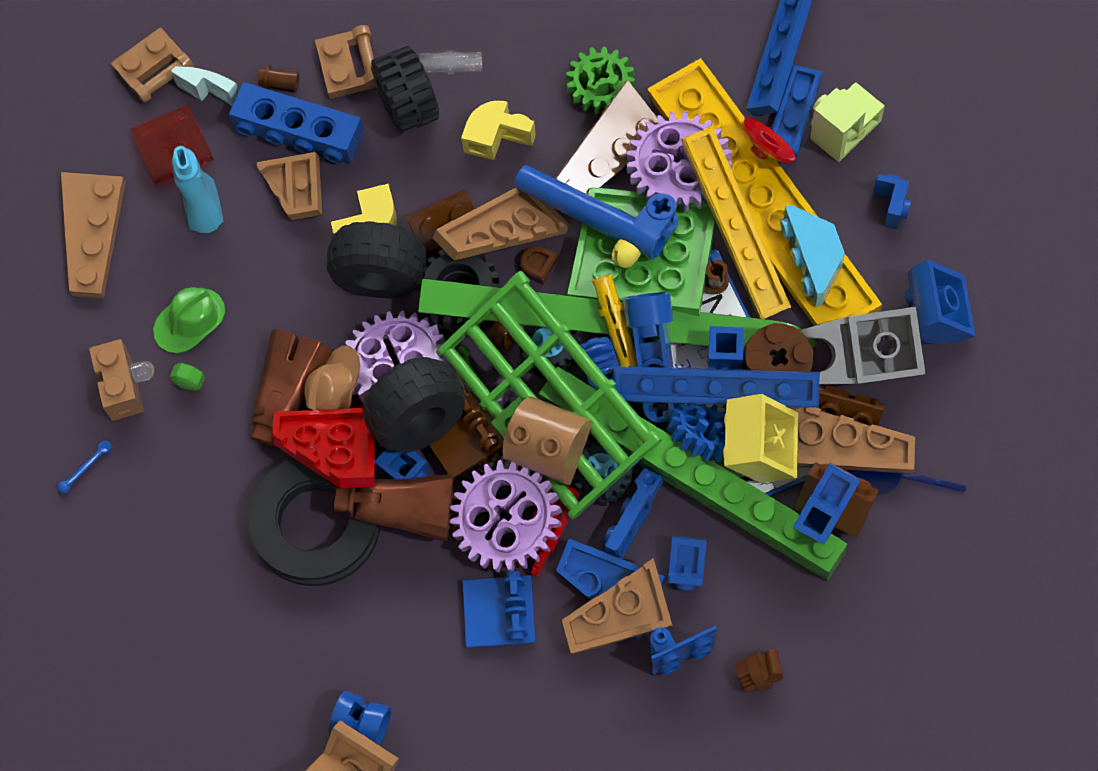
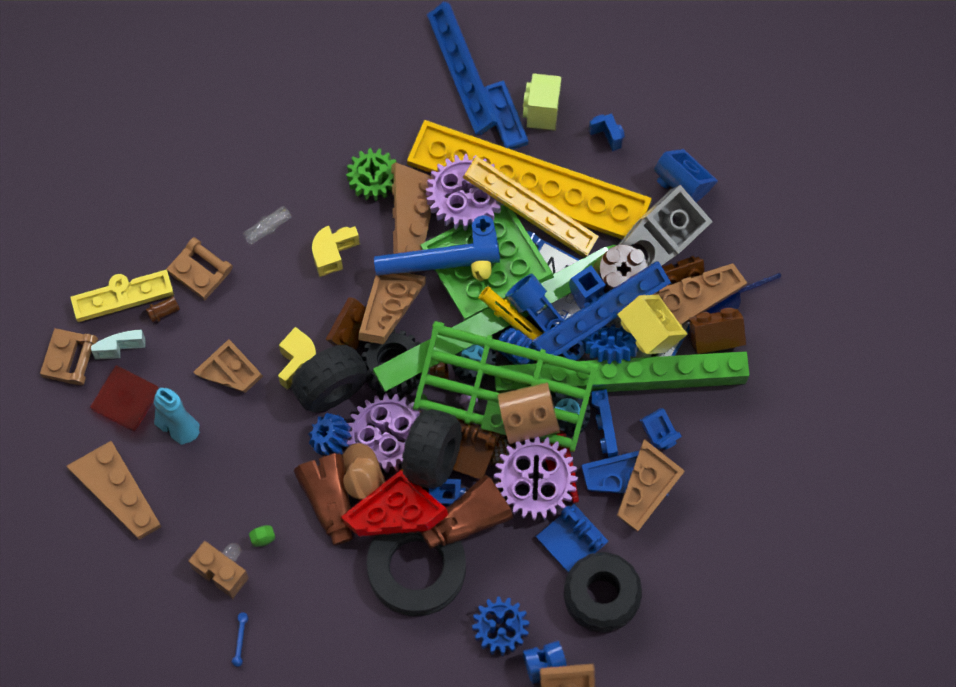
camera: 45 degrees left, 0 degrees up
bright green piece [153,287,225,354] -> none
blue brick [229,82,365,165] -> none
black tyre [371,45,439,134] -> none
reddish brown tile [520,246,559,285] -> none
blue hinge [650,626,717,676] -> none
reddish brown pin [705,260,729,294] -> none
reddish brown piece [735,649,783,693] -> none
red dish [742,118,796,163] -> none
medium azure slope [780,205,845,307] -> none
blue brick [793,463,861,544] -> none
none -> light yellow hinge [71,270,174,322]
none -> blue gear [308,413,352,456]
none -> blue gear [472,597,529,655]
none -> black tyre [563,552,642,633]

